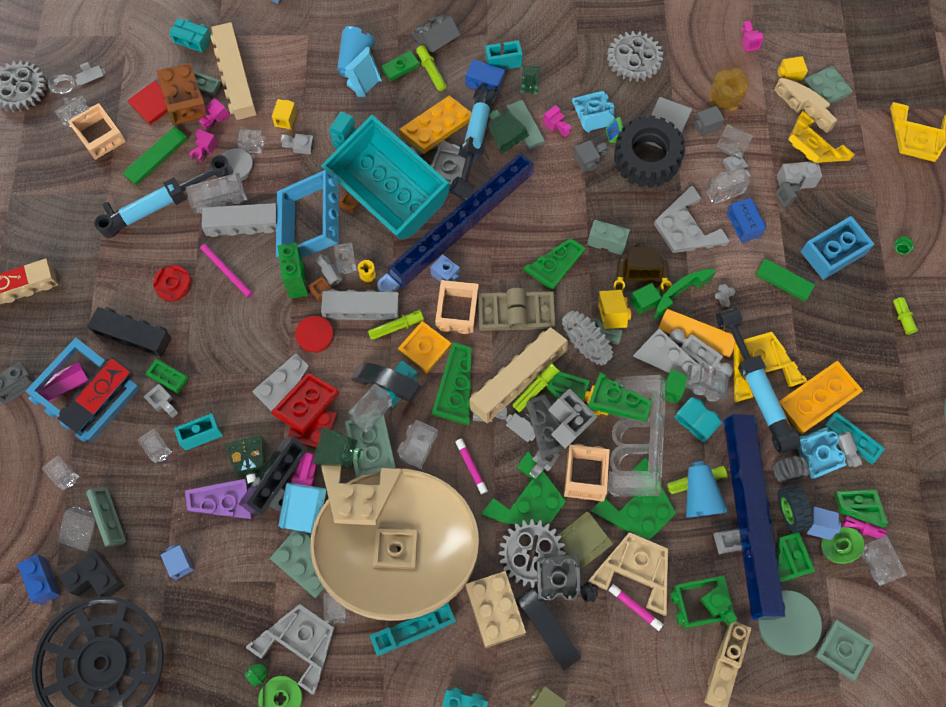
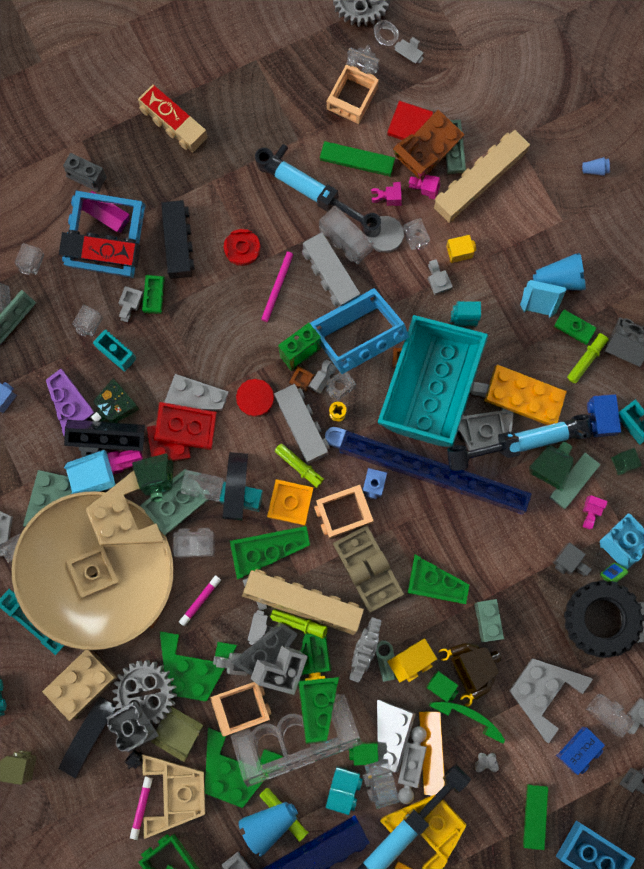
camera: 65 degrees right, 10 degrees up
teal brick [169,18,211,53] -> none

